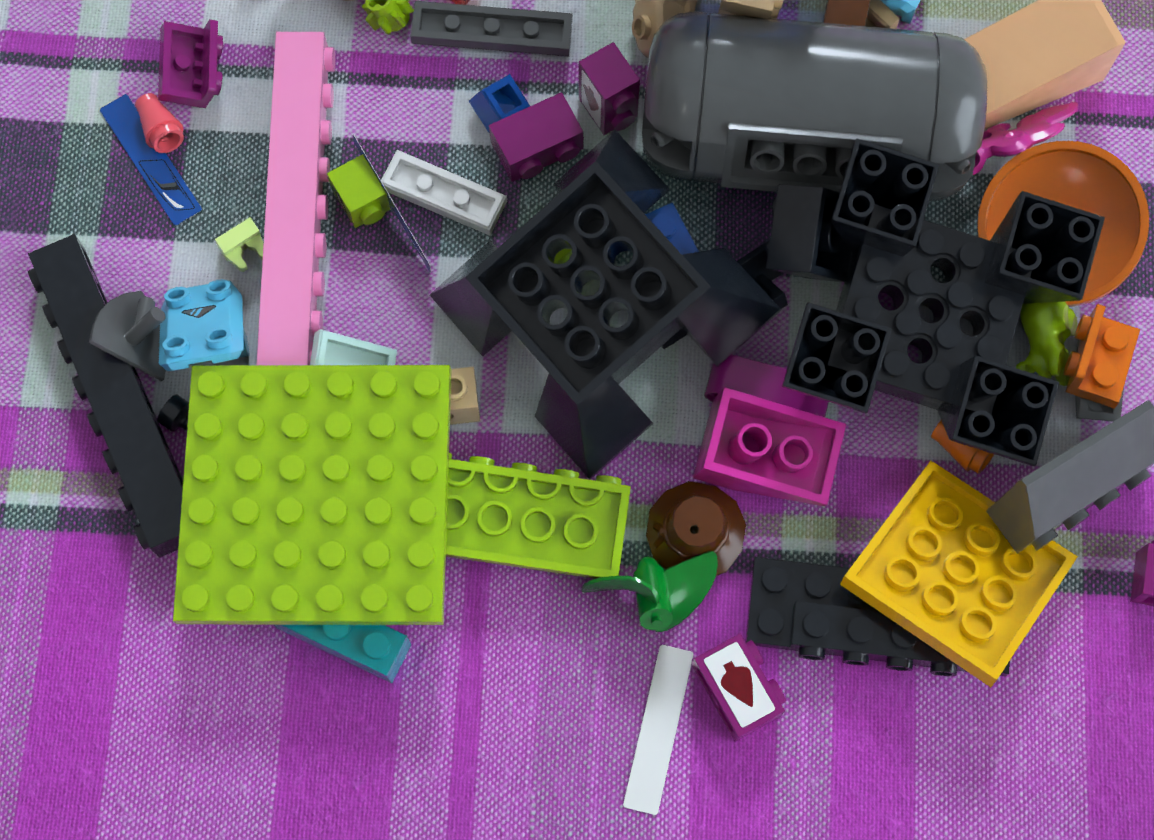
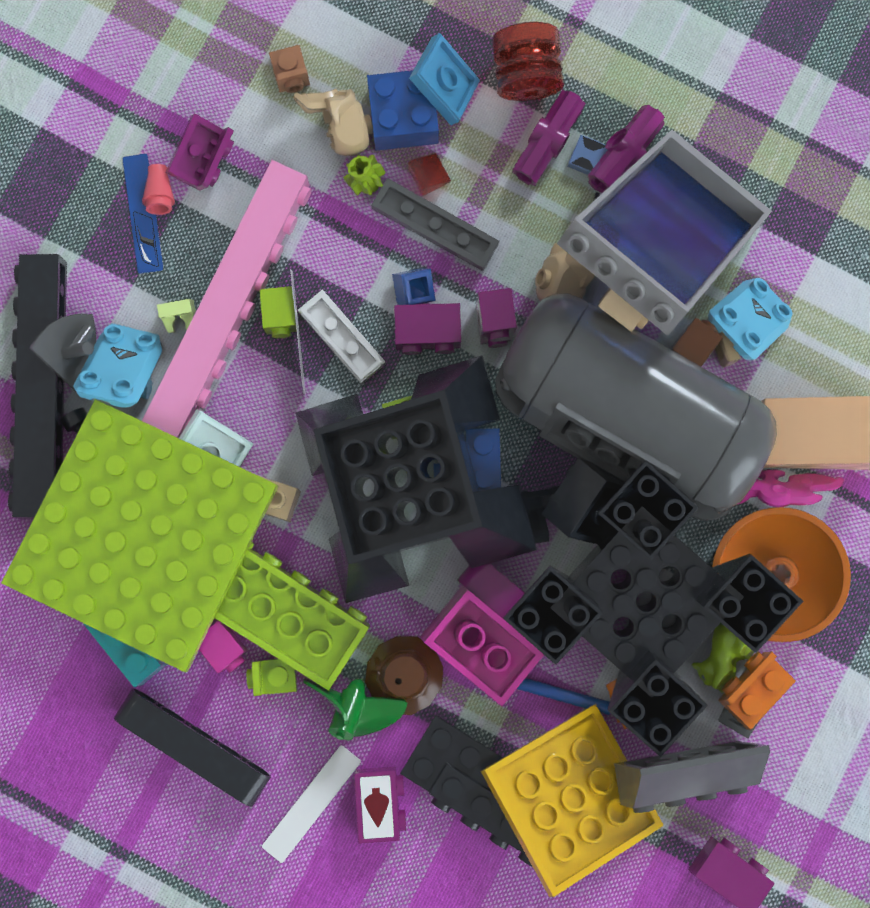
camera: 20 degrees right, 10 degrees up
none -> black beam [114,688,271,807]
none -> dark pink brick [199,621,249,673]
none -> lime bracket [246,659,298,696]
none -> blue bar [517,678,610,715]

